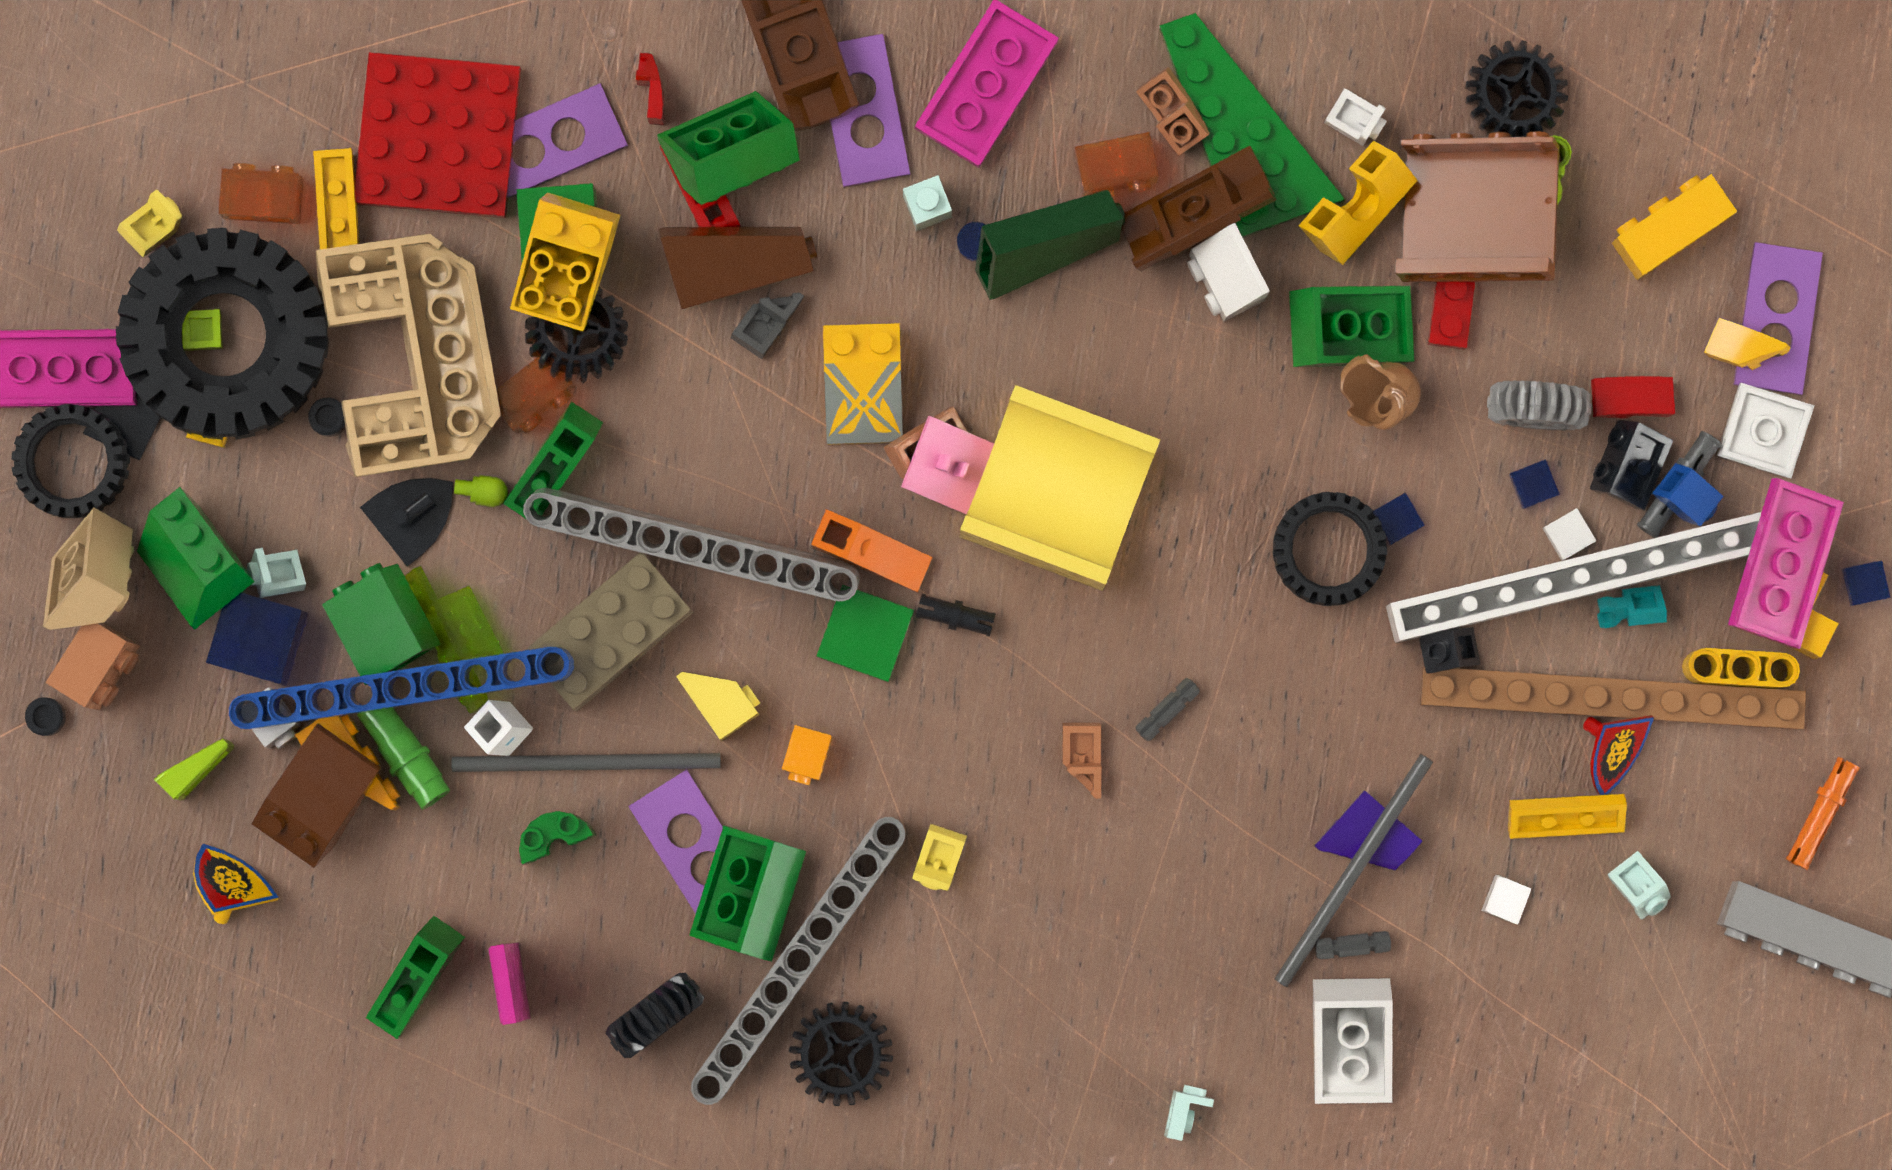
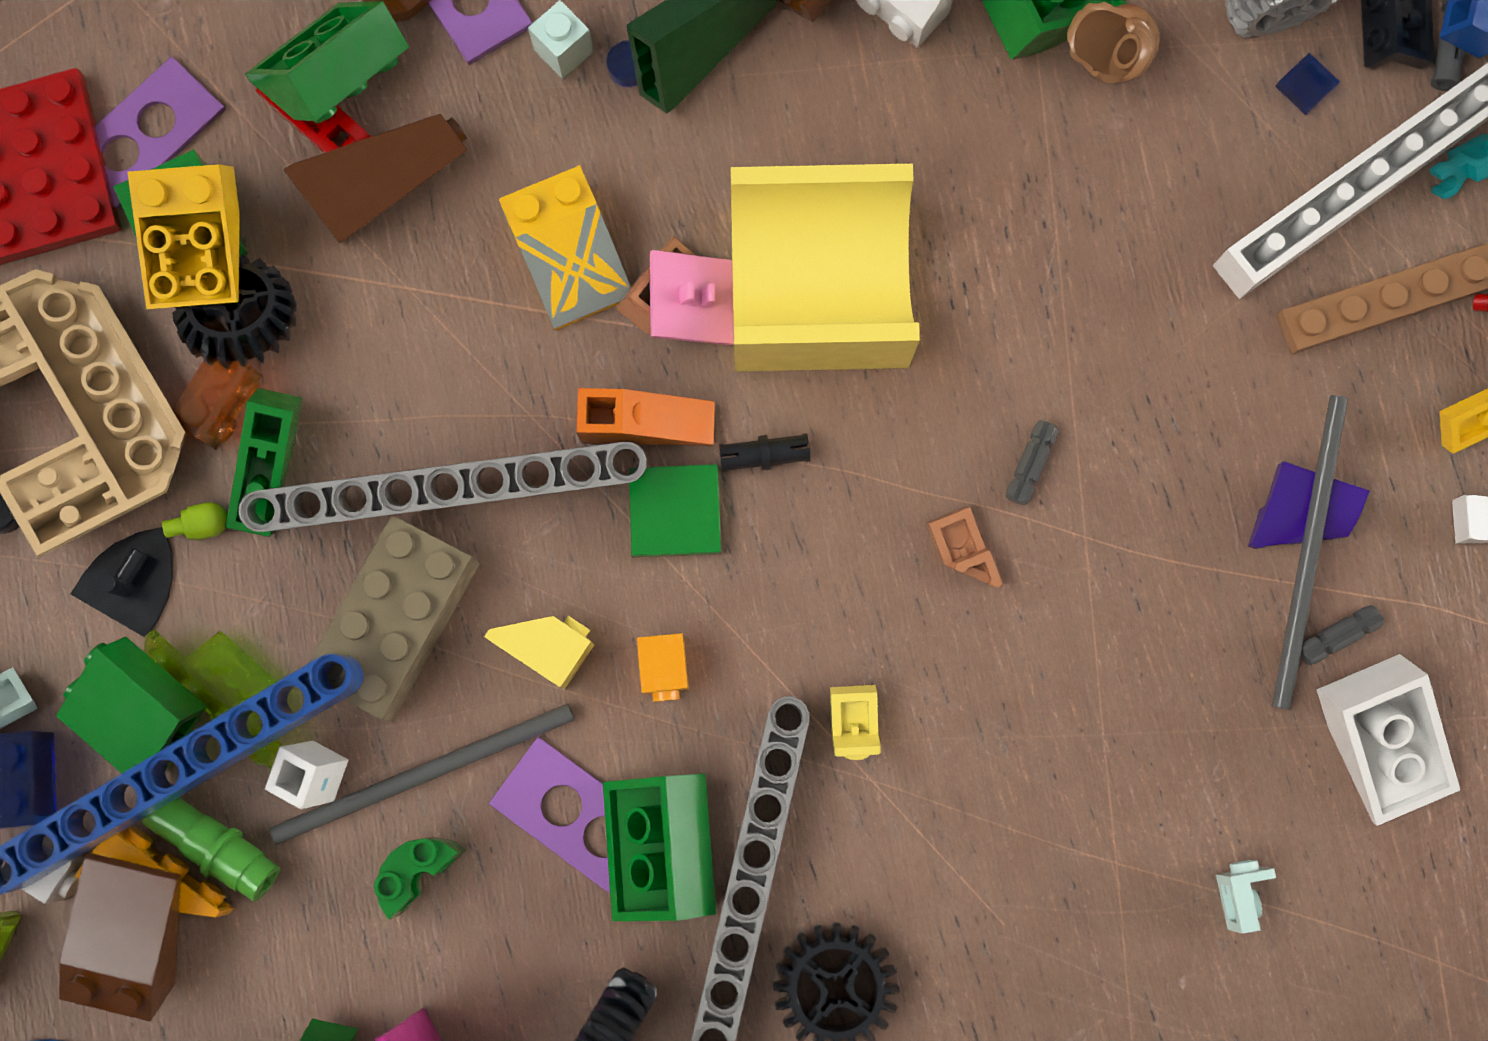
camera: 20 degrees left, 5 degrees down
red slope [636,53,665,125] -> none
dark grey slope [731,293,804,359] -> none
black tyre [1272,492,1387,606] -> none
clear blue tile [1372,493,1425,545] -> none
black bracket [1419,627,1480,674] -> none
white tile [1543,508,1596,561] -> none

